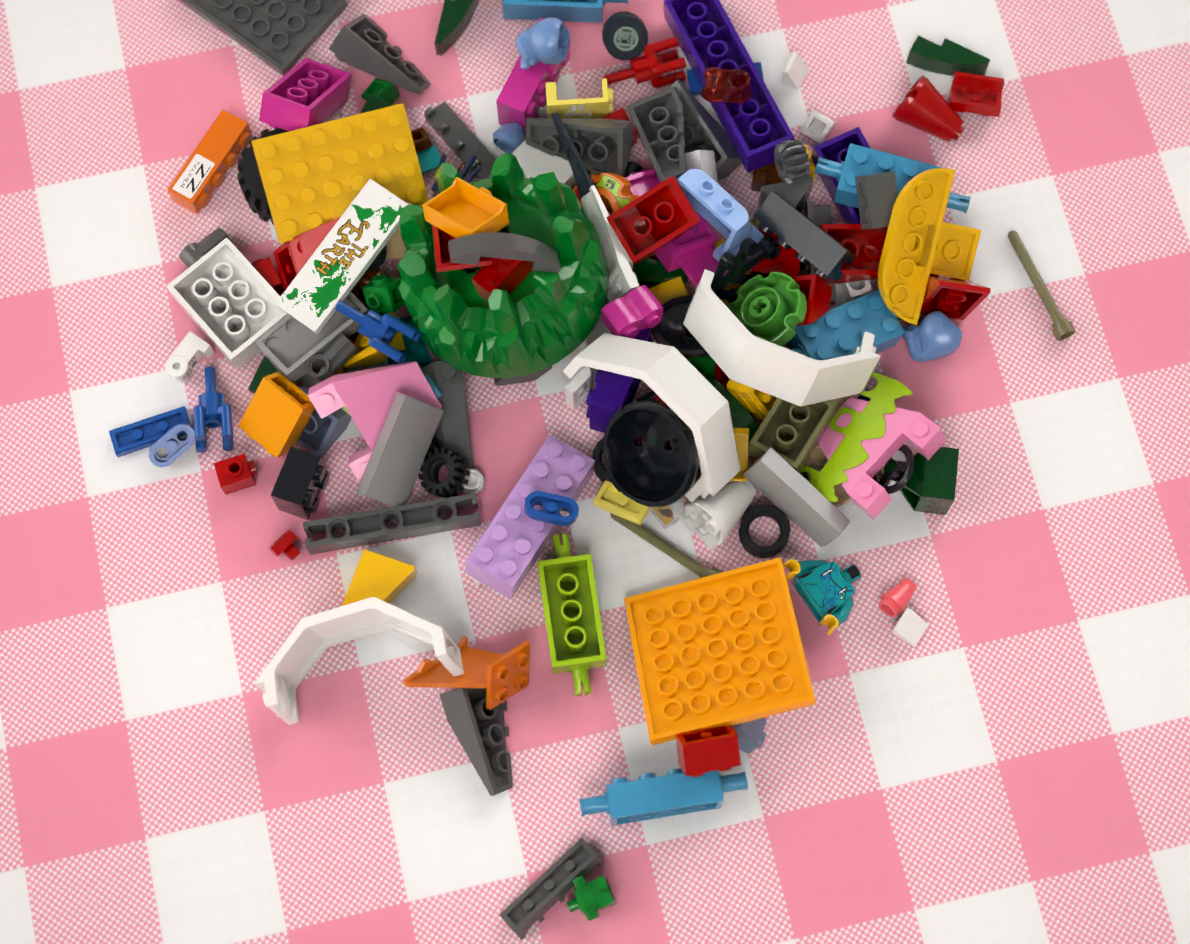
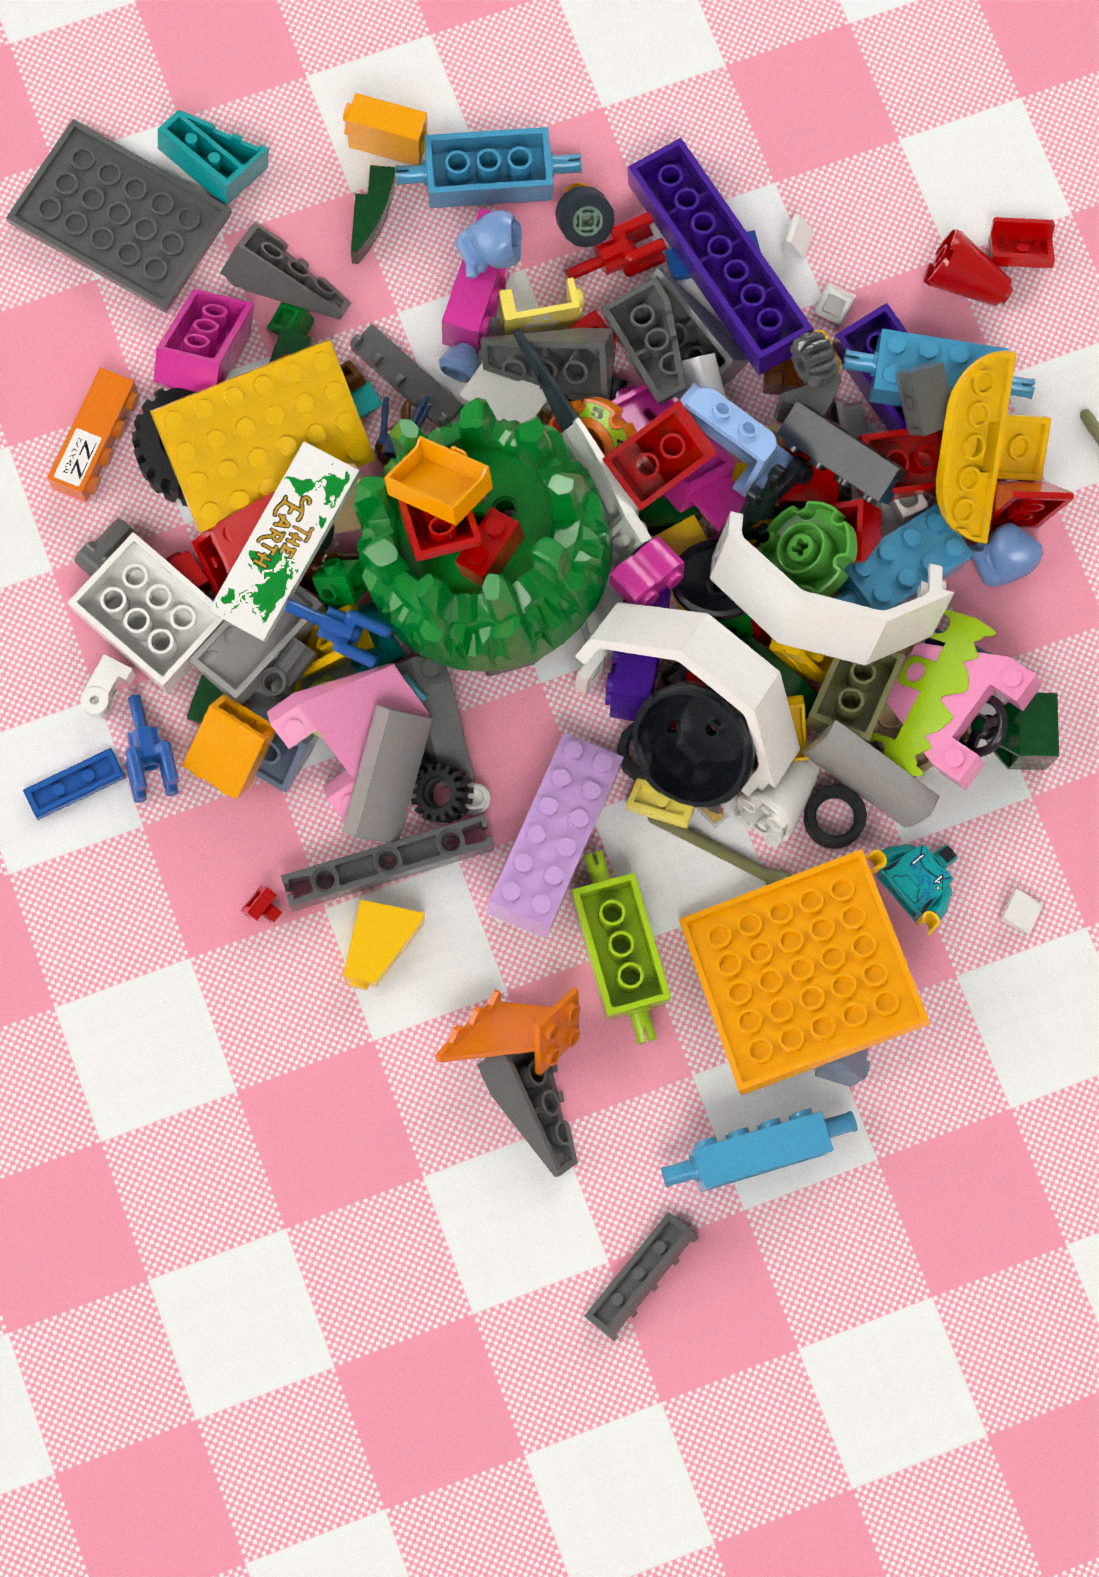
camera: 15 degrees left, 5 degrees up
plate [149,422,195,467] -> none
red brick [214,454,258,495] -> none
white panel [254,597,464,725] -> none
black piece [271,446,329,520] -> none
dark grey slope [448,232,561,273] -> none
blue plate [524,491,579,526] -> none
green piece [566,876,617,921] -> none
red brick [675,725,741,777] -> none
clear red piece [701,67,751,104] -> none
coral cone [879,578,917,618] -> none
dark green slope [906,35,991,76] -> none

